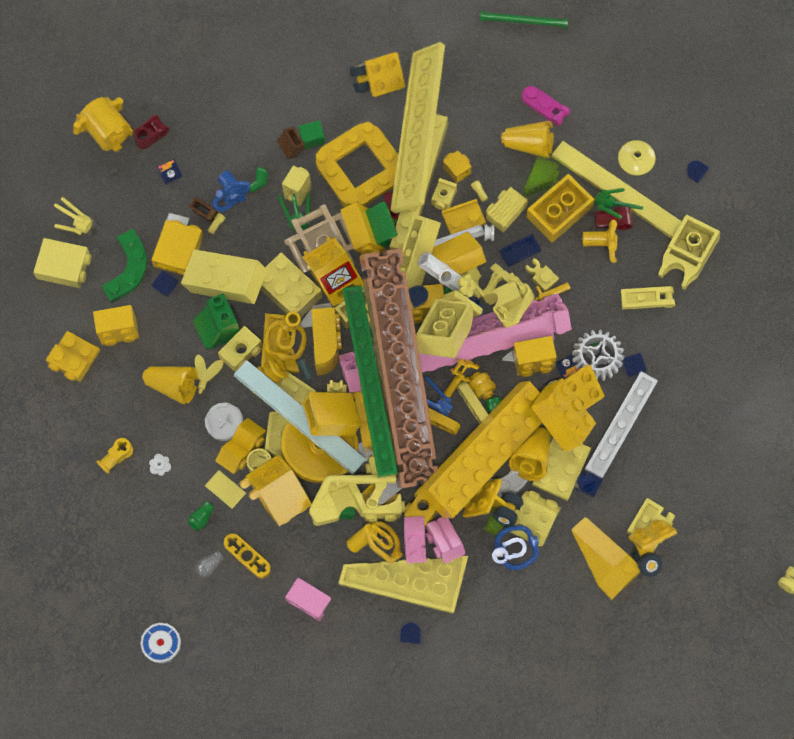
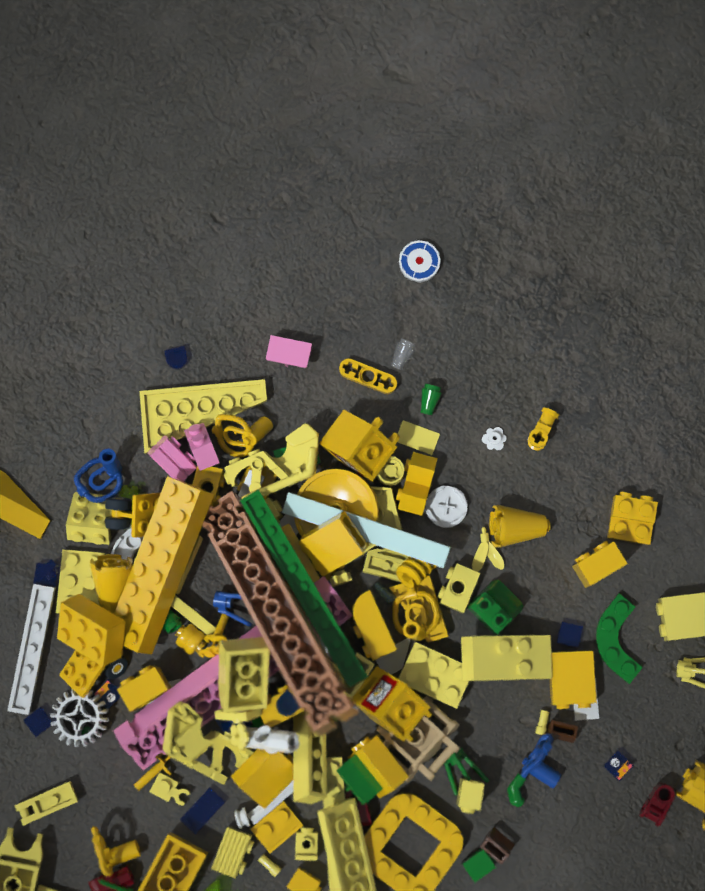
camera: 160 degrees right, 10 degrees up
yellow beam [428,408,461,435] -> none

